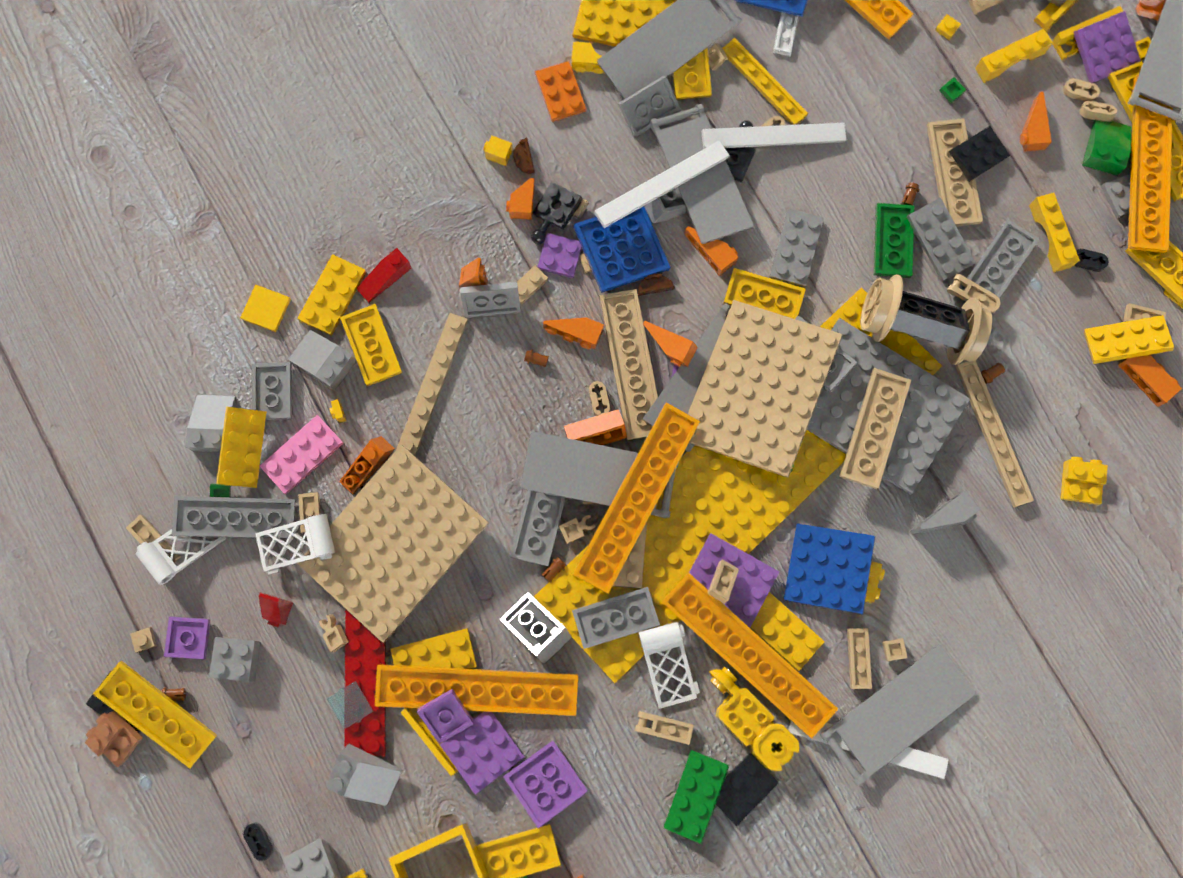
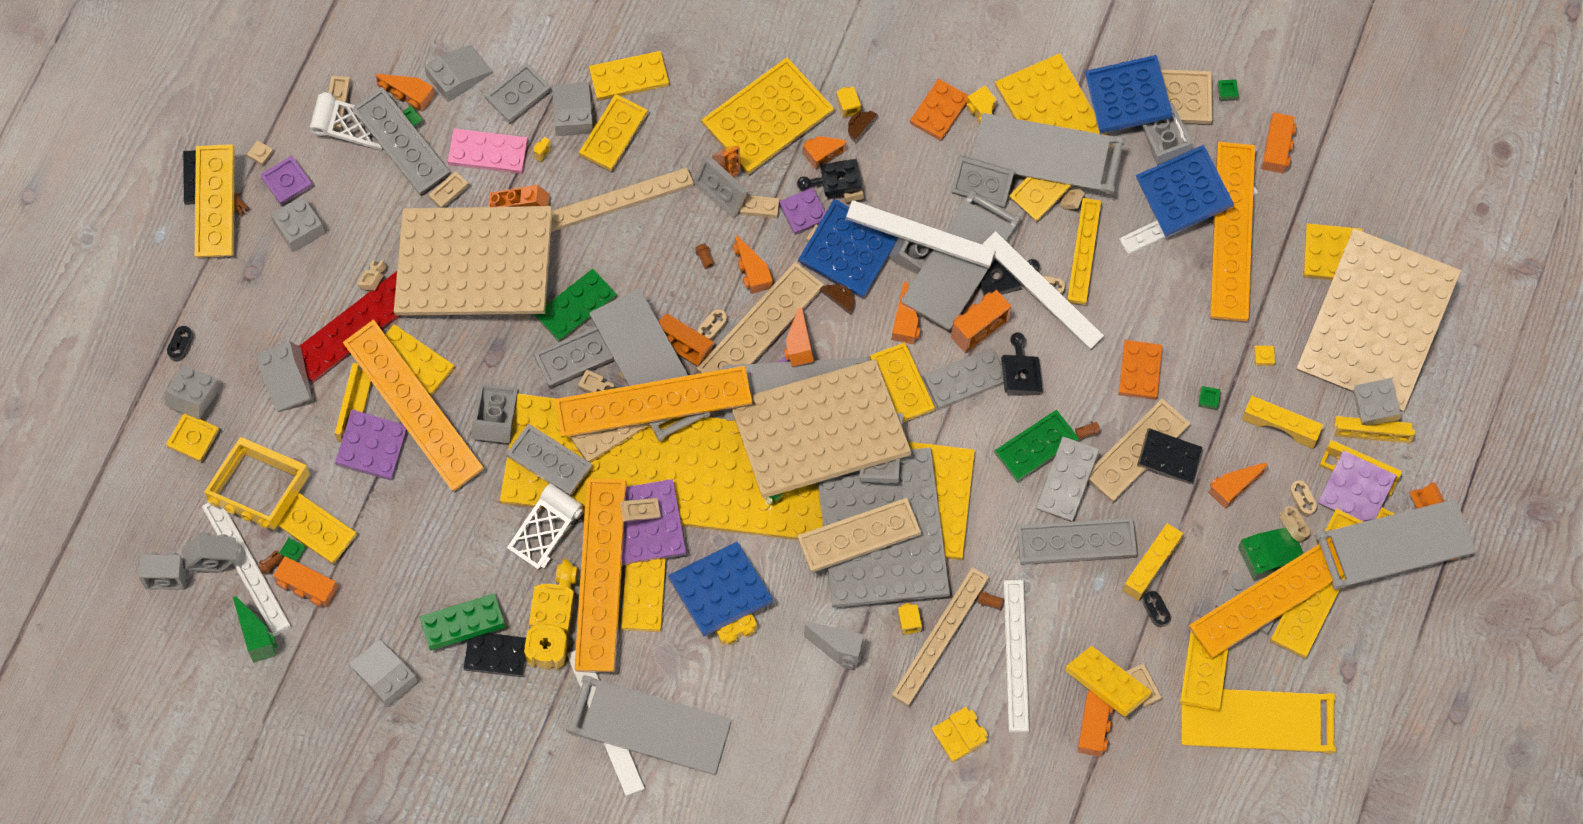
camera: 50 degrees right, 10 degrees down
nougat plate [85,711,143,768] -> none
yellow plate [216,406,267,488] -> none
yellow tile [240,284,291,332] -> none
white piece [255,514,335,575] -> none
red slope [259,593,293,627] -> none
clear light blue piece [327,681,373,729] -> none
red slope [357,248,412,303] -> none
medium lavender plate [417,689,474,744] -> none
medium lavender plate [503,741,588,828] -> none
dark orange pin [542,557,566,582] -> none
tan plate [634,711,694,745] -> none
tan plate [847,628,872,689] -> none
brick [860,275,992,365] -> none
tan plate [882,638,907,661] -> none
tan plate [947,274,1000,314] -> none
none -> orange slope [375,74,435,111]
none -> green plate [535,268,617,342]
none -> yellow plate [701,57,834,175]
none -> yellow brick [897,603,922,635]
none -> orange brick [951,290,1011,354]
none -> black plate [1001,332,1043,395]
none -> white tile [1003,580,1029,733]
none -> orange plate [1118,340,1162,400]

